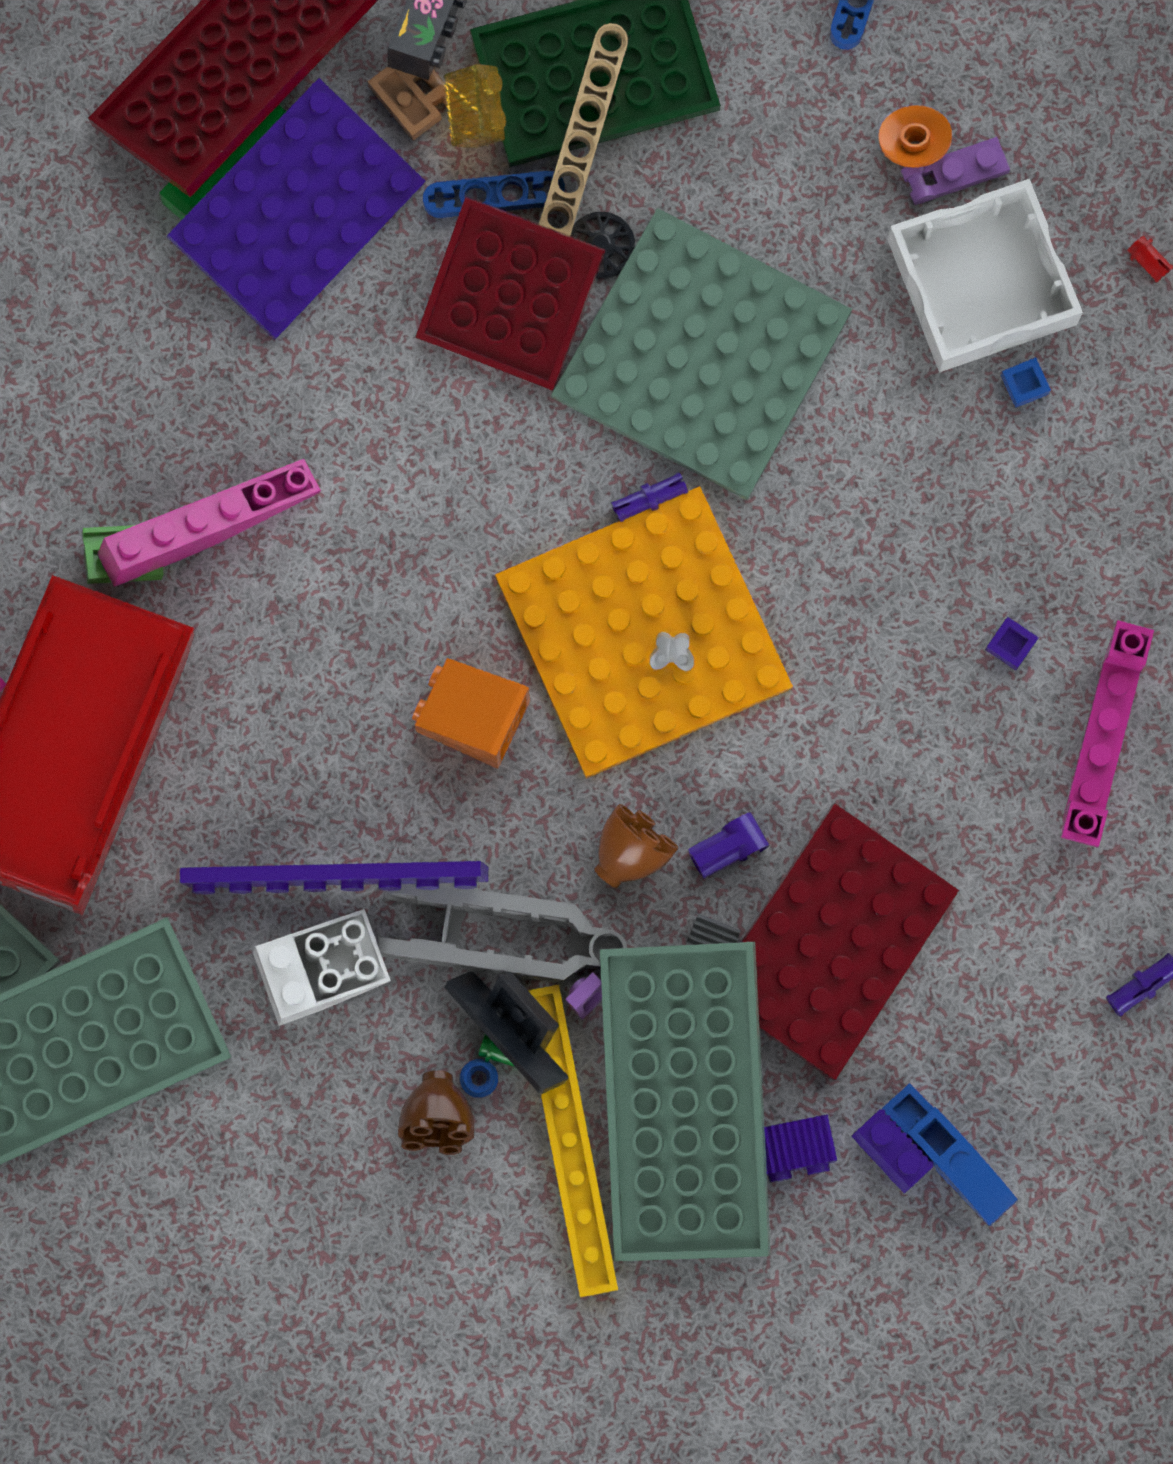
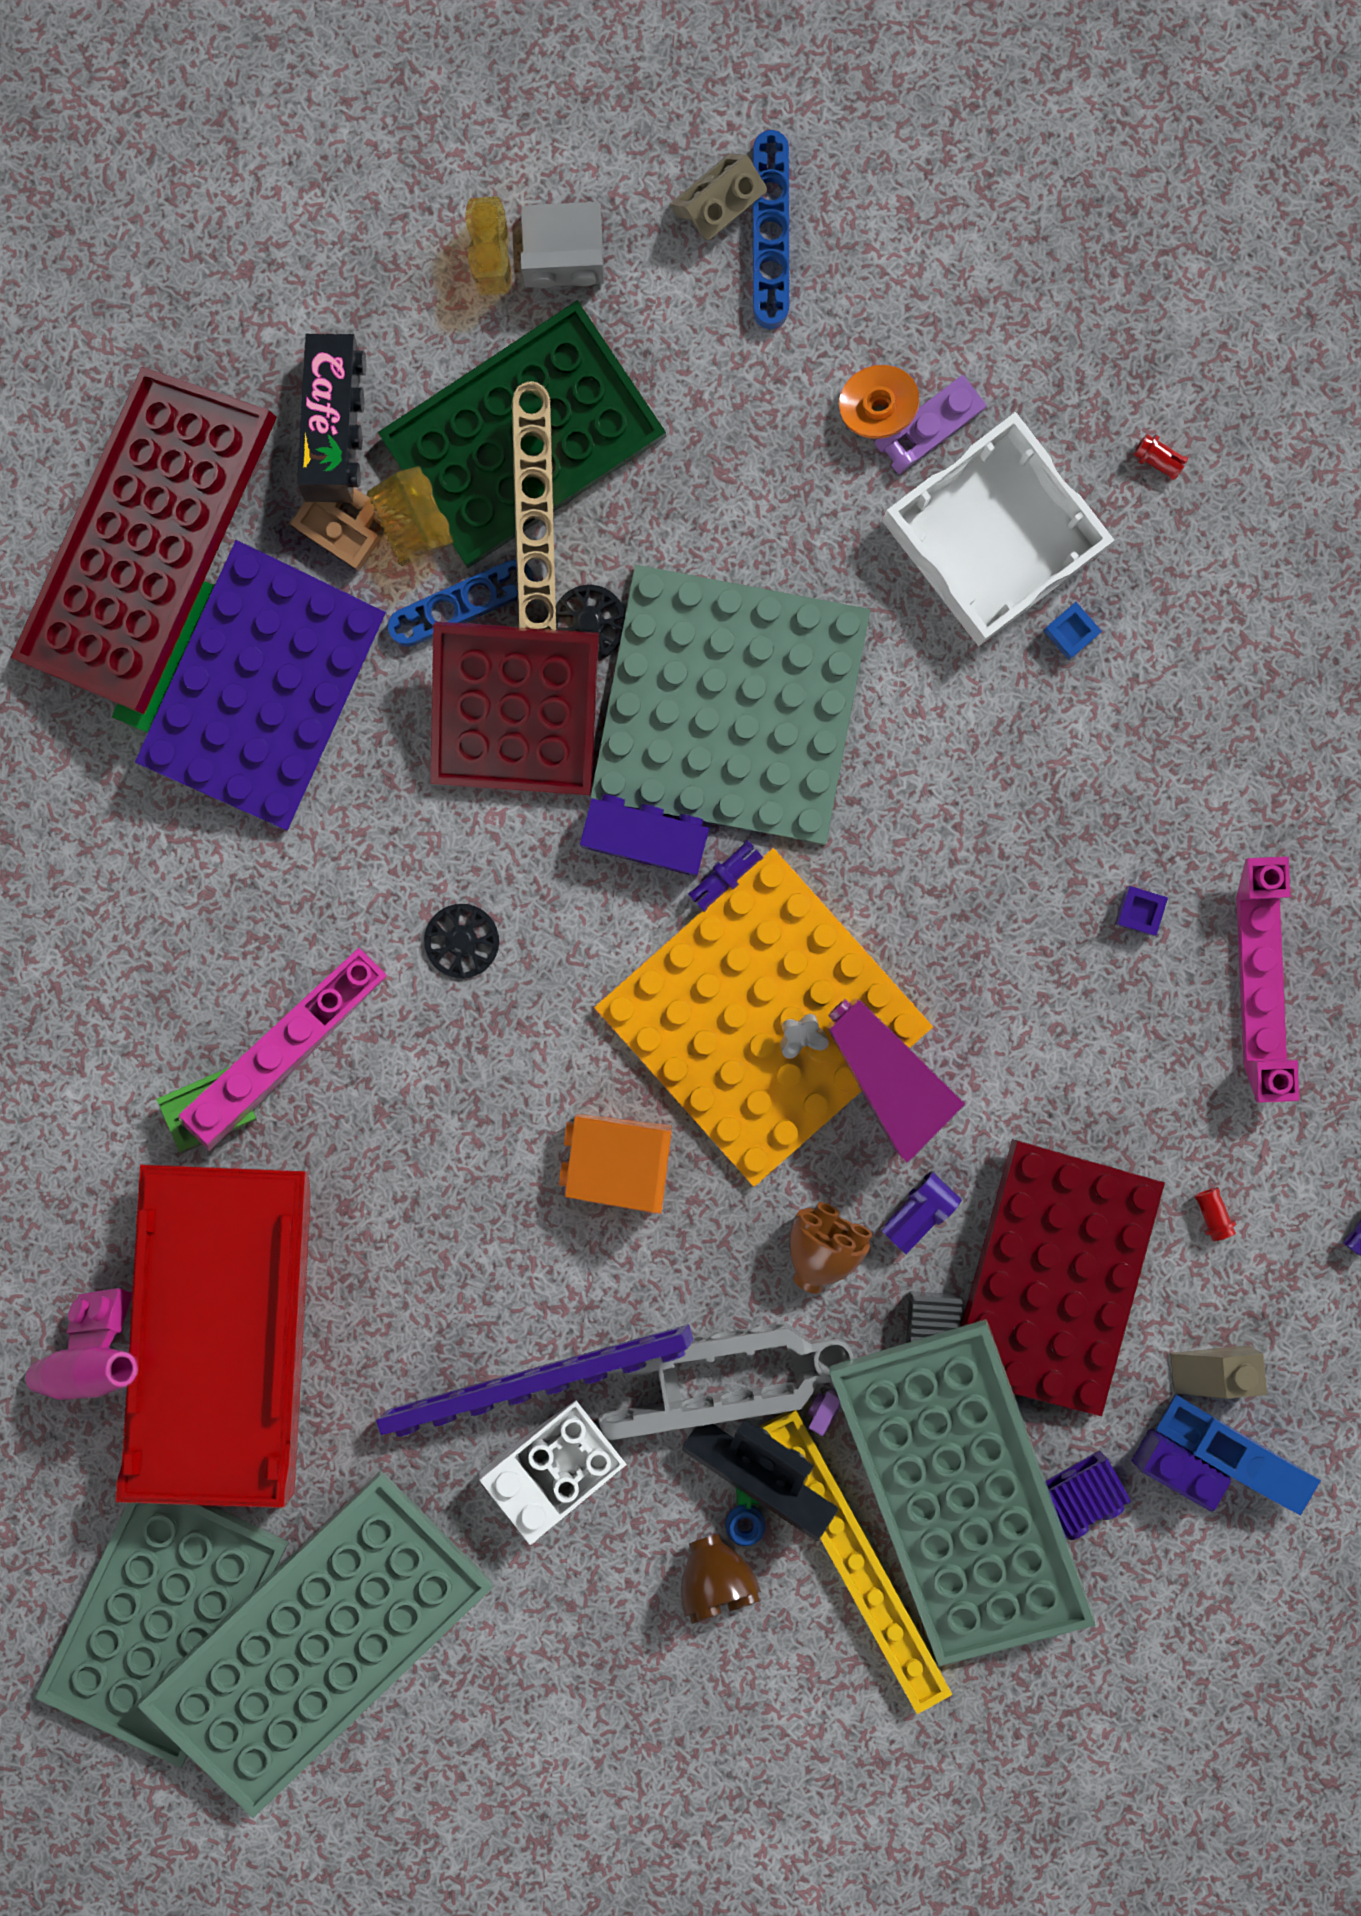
camera: 20 degrees left, 10 degrees up
none -> black wheel [424,904,500,978]
none -> dark purple brick [580,794,709,877]
none -> magenta slope [826,998,965,1163]
none -> dark tan slope [1170,1345,1267,1399]
none -> red pin [1194,1187,1237,1241]

